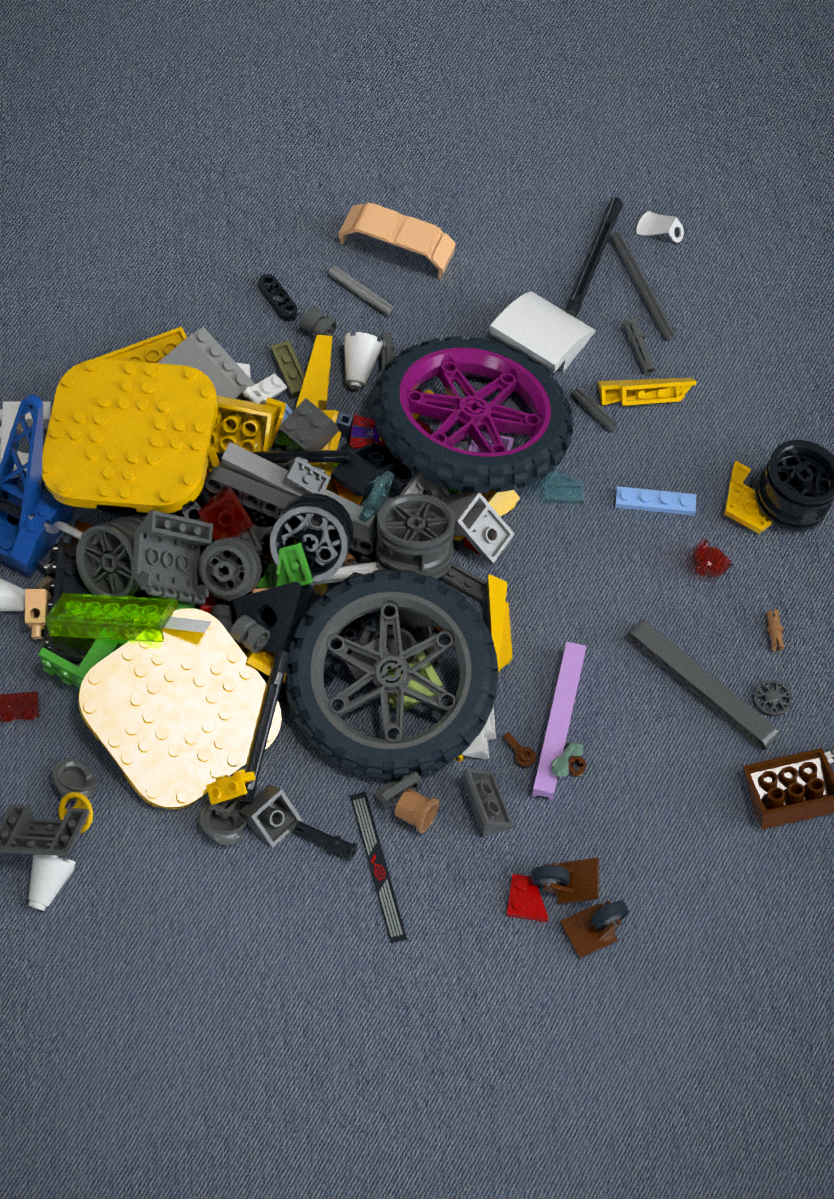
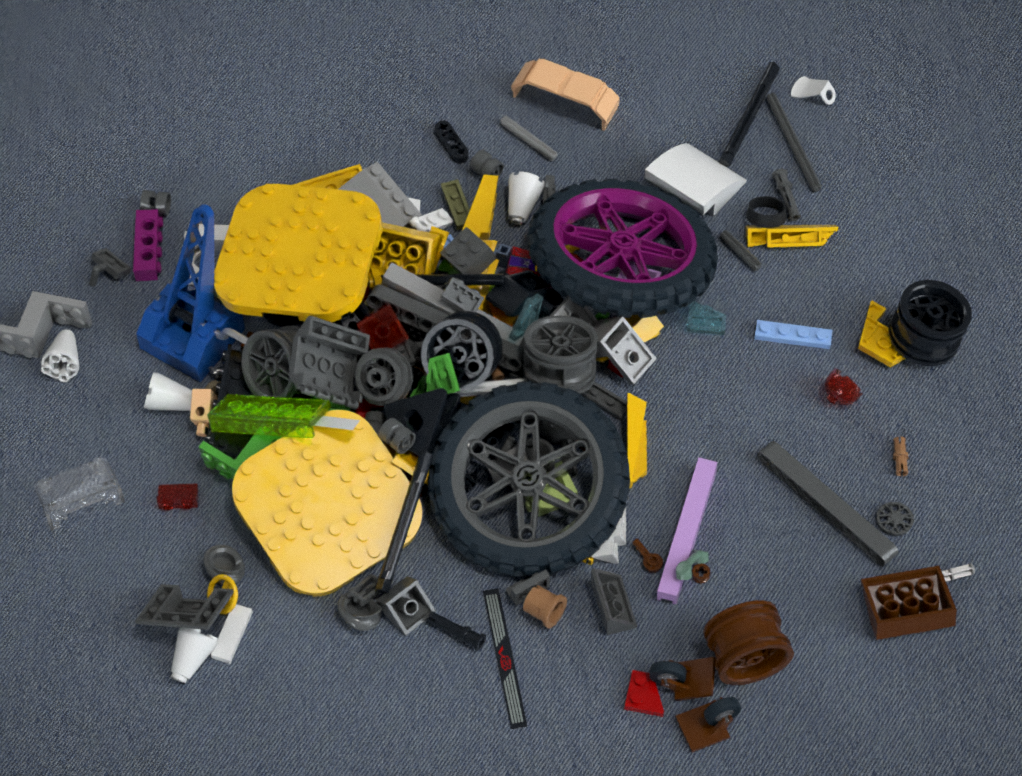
camera: 10 degrees right, 5 degrees down
yellow bracket [206,769,256,805] -> none
none -> white tile [211,604,253,664]
none -> reddish brown wheel [703,600,794,685]
none -> black tyre [746,196,787,228]

